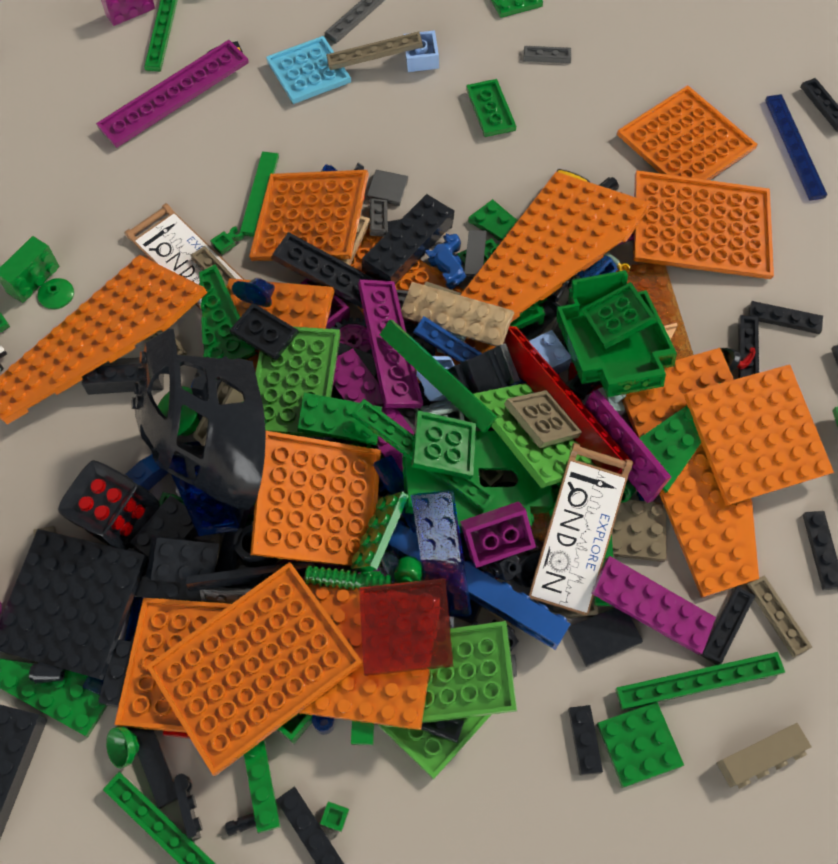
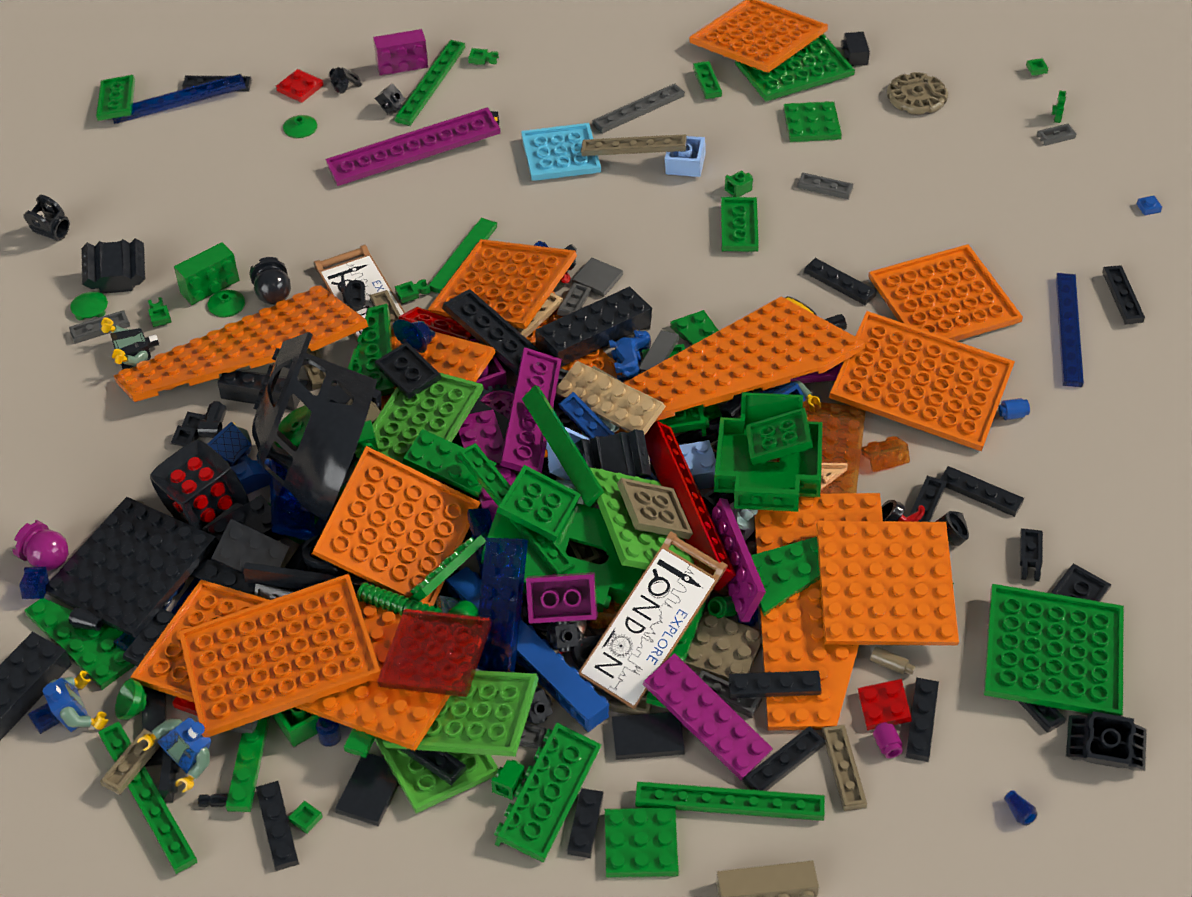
camera: 20 degrees right, 15 degrees down
none -> clear blue plate [28,703,60,734]
none -> torso [43,671,109,732]
none -> dark tan tile [100,729,160,795]
none -> torso [137,718,211,792]
none -> black slope [171,411,205,447]
none -> black piece [198,401,227,438]
none -> blue torso [207,422,252,467]
none -> black tile [249,257,291,305]
none -> red plate [276,69,324,103]
none -> green dish [283,115,317,138]
none -> black bracket [329,67,362,94]
none -> black tile [335,753,399,826]
none -> black bracket [341,275,366,311]
none -> black brick [374,83,406,114]
none -> red plate [398,307,474,340]
none -> green brick [491,759,525,800]
none -> green bracket [494,723,602,863]
none -> dark grey tile [699,670,762,718]
none -> green brick [725,170,753,197]
none -> black plate [728,670,821,698]
none -> black plate [804,257,877,305]
none -> red plate [857,679,912,731]
none -> clear orange bracket [861,436,910,472]
none -> dark tan cylinder [870,646,916,675]
none -> magenta brick [873,723,903,759]
none -> black piece [935,511,969,546]
none -> blue brick [998,398,1030,420]
none -> blue plate [1137,195,1162,216]

